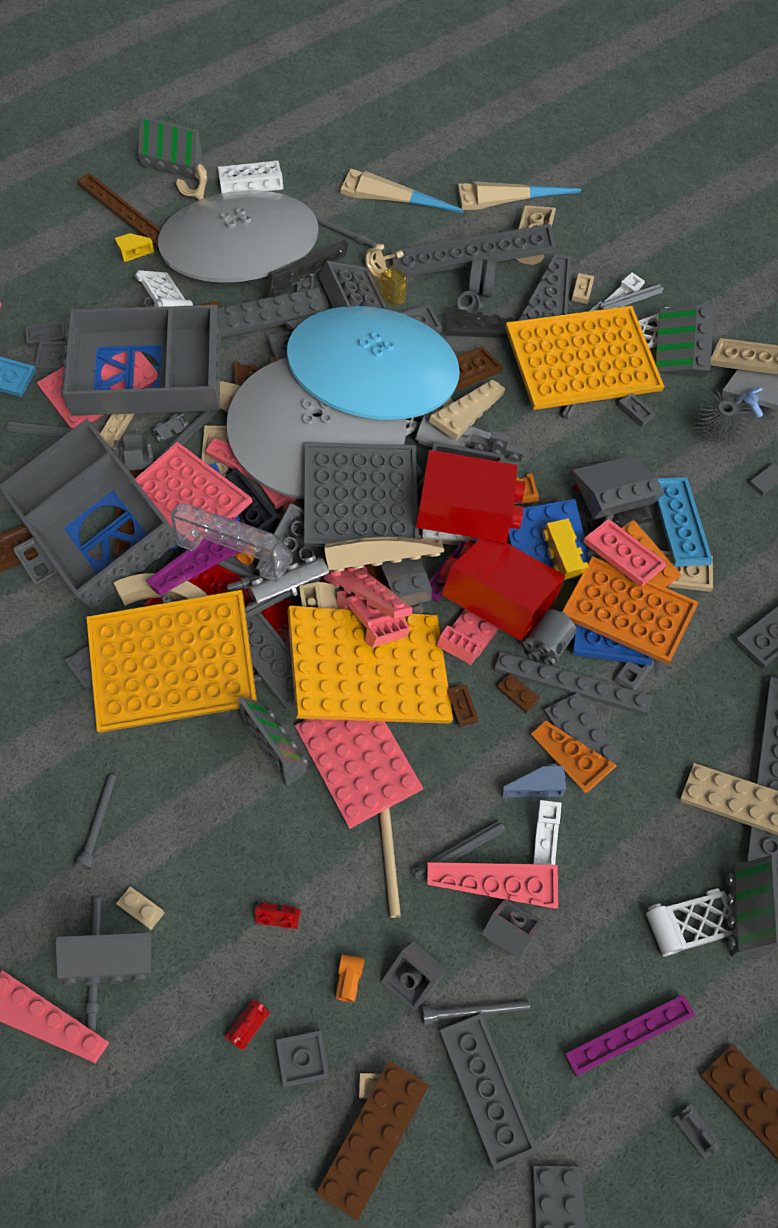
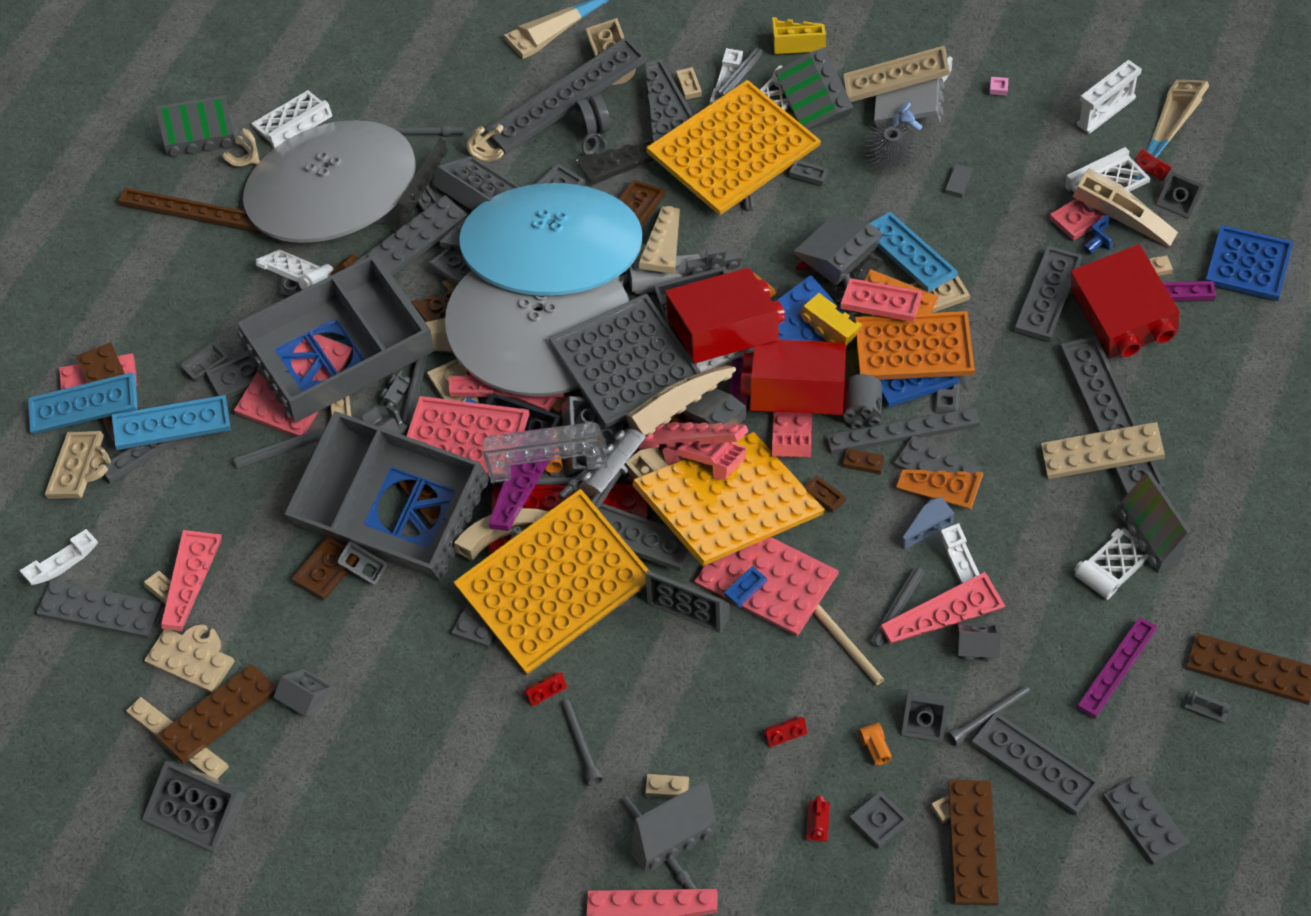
camera: 25 degrees left, 5 degrees down
yellow slope [115,233,154,262] -> none
tan plate [340,169,463,213] -> none
clear yellow brick [381,265,407,307] -> none
none -> red hinge [523,672,567,707]
none -> blue plate [724,566,767,608]
none -> yellow wedge [772,17,826,54]

